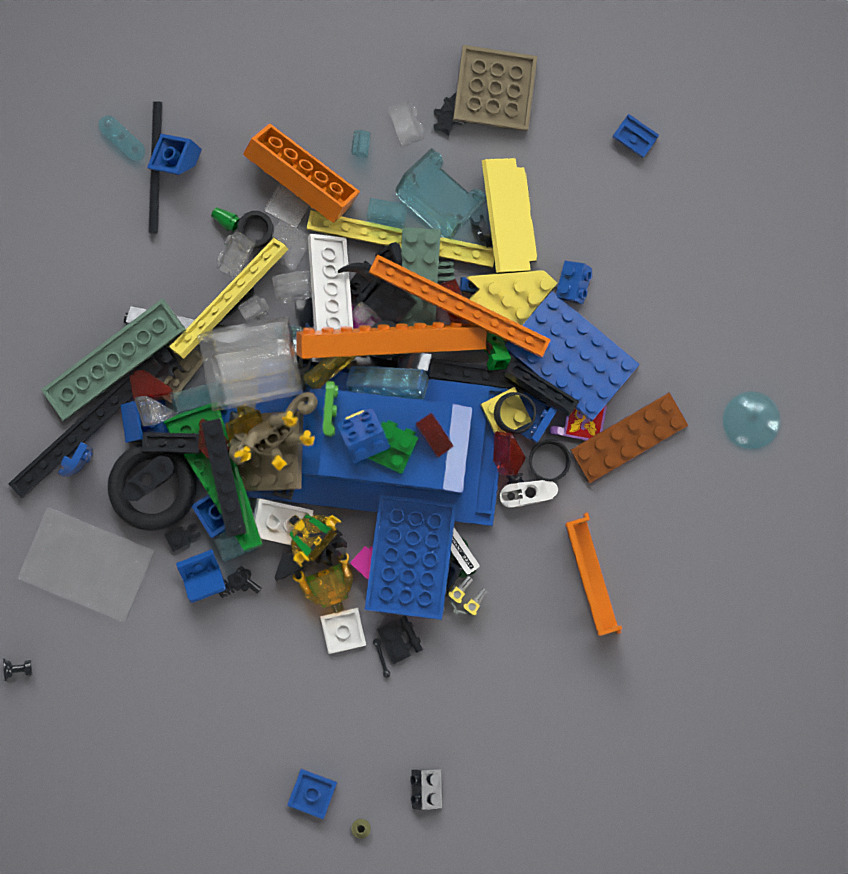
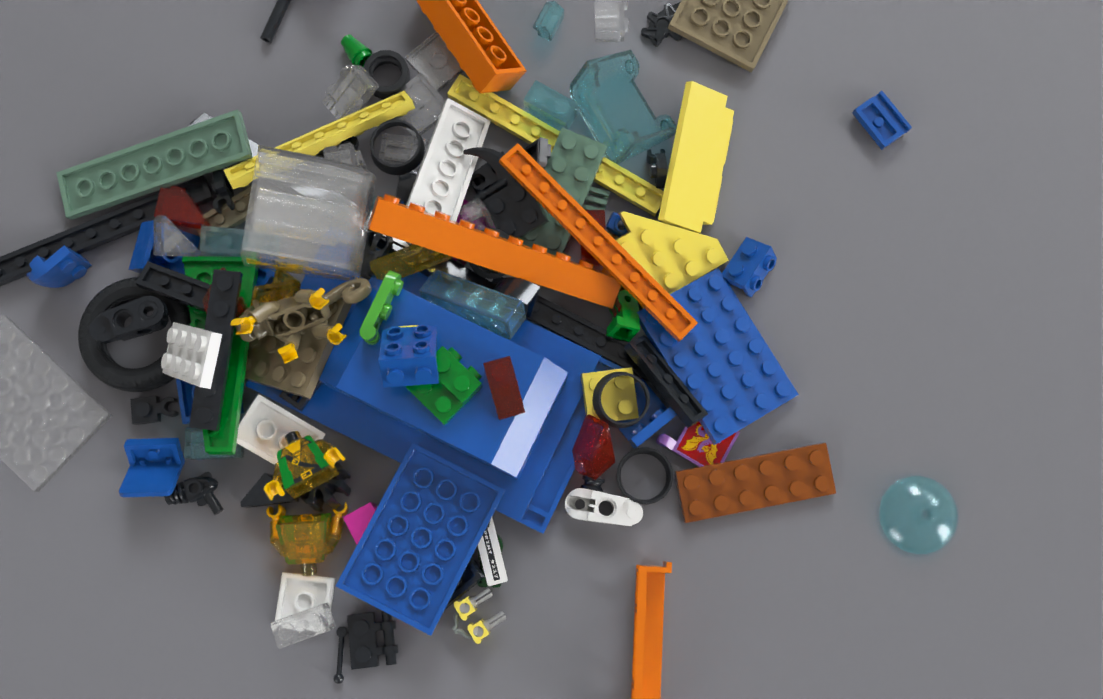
camera: 20 degrees right, 5 degrees down
none -> white plate [161,322,222,389]
none -> clear brick [271,603,336,649]
none -> black tyre [370,119,425,175]

